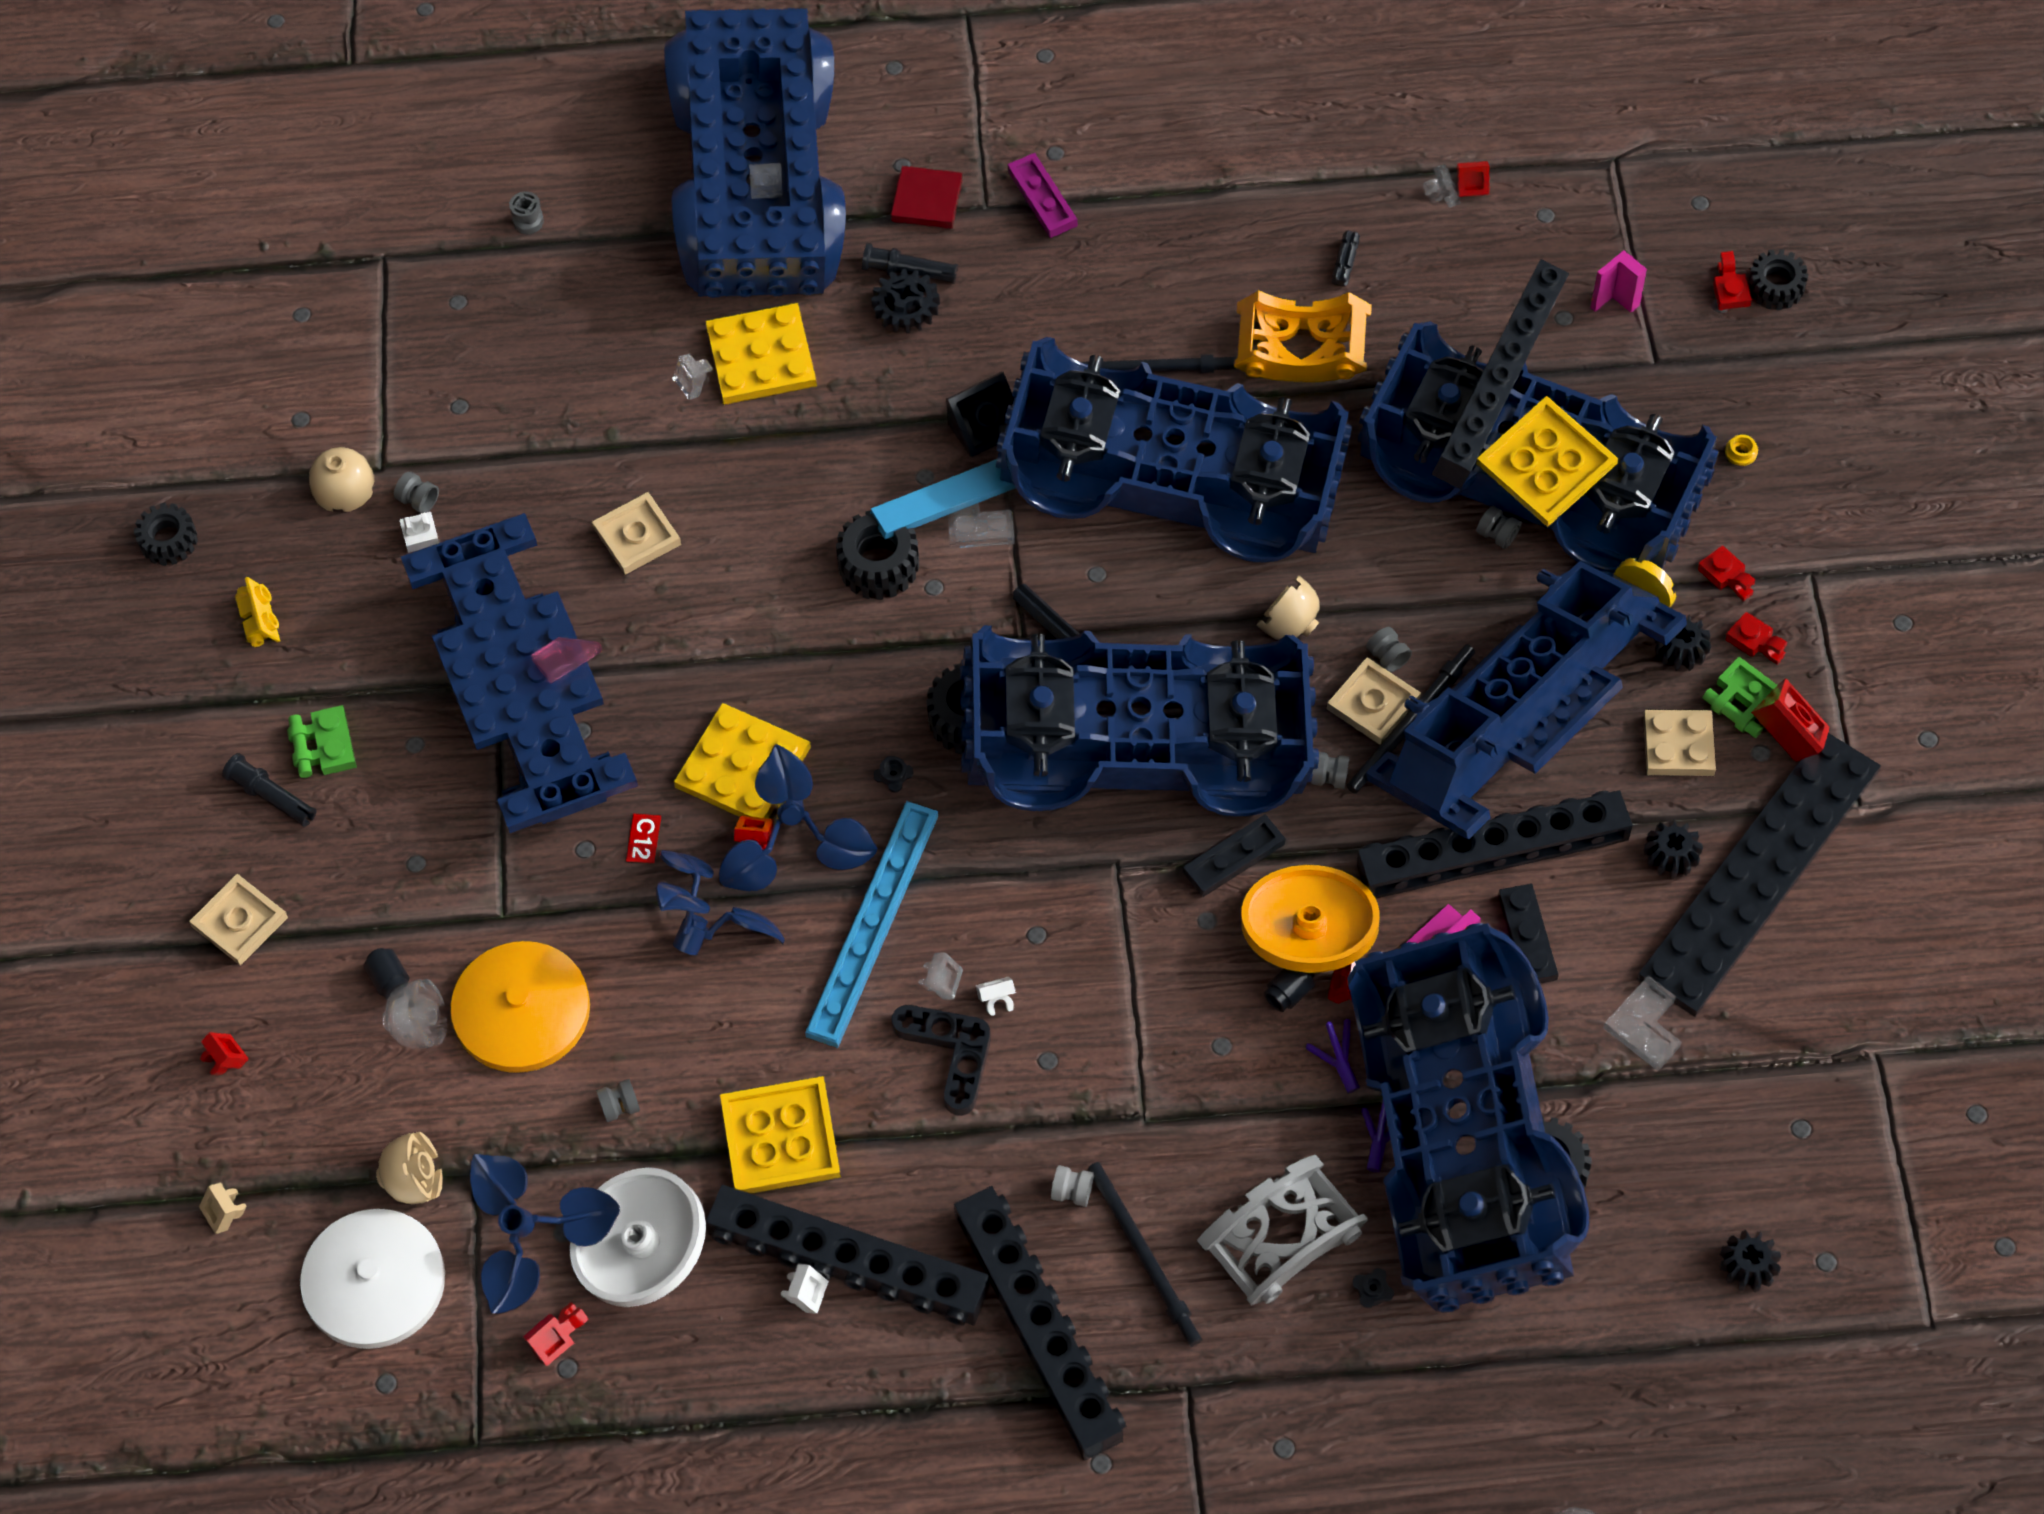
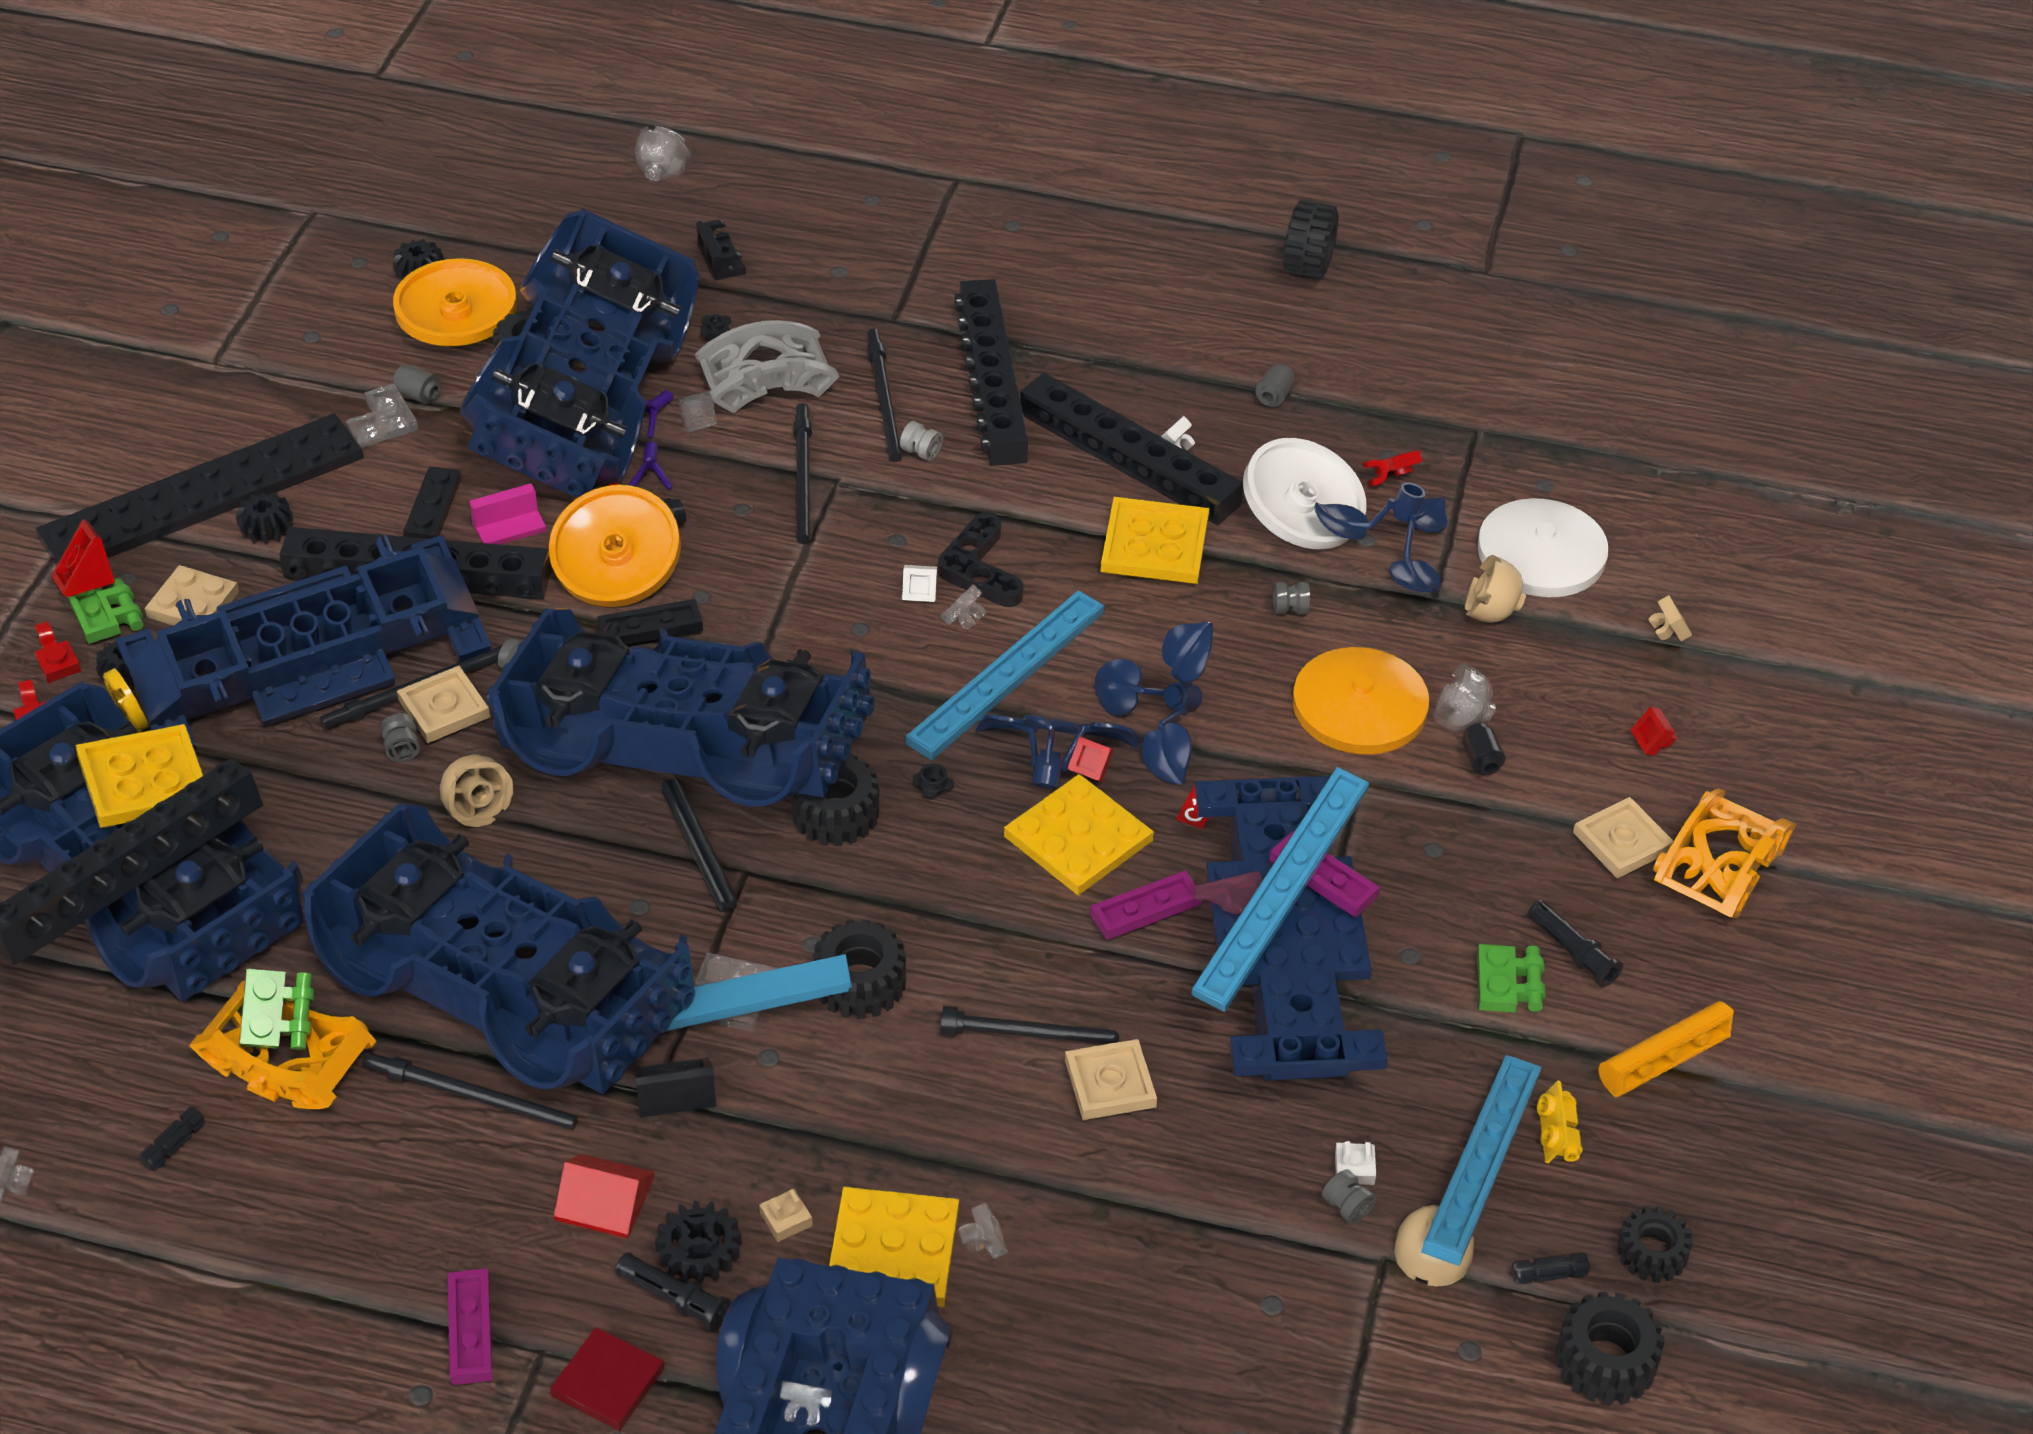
camera: 165 degrees left, 15 degrees down
none -> plate [239,969,315,1050]
none -> light orange dish [393,259,517,346]
none -> dark grey brick [393,364,441,404]
none -> slope [554,1154,655,1239]
none -> clear tile [679,392,717,432]
none -> black hinge [696,220,746,281]
none -> tan tile [759,1189,813,1242]
none -> black bar [793,403,812,544]
none -> black piece [940,1005,1120,1044]
none -> magenta plate [1090,870,1203,940]
none -> dark azure tile [1192,767,1369,1012]
none -> dark grey brick [1255,364,1295,407]
none -> magenta plate [1269,831,1380,918]
none -> dark azure tile [1421,1055,1542,1266]
none -> black axle [1512,1252,1590,1284]
none -> black tyre [1555,1292,1665,1405]
none -> light orange brick [1599,1001,1734,1098]
none -> light orange fence [1653,788,1796,918]

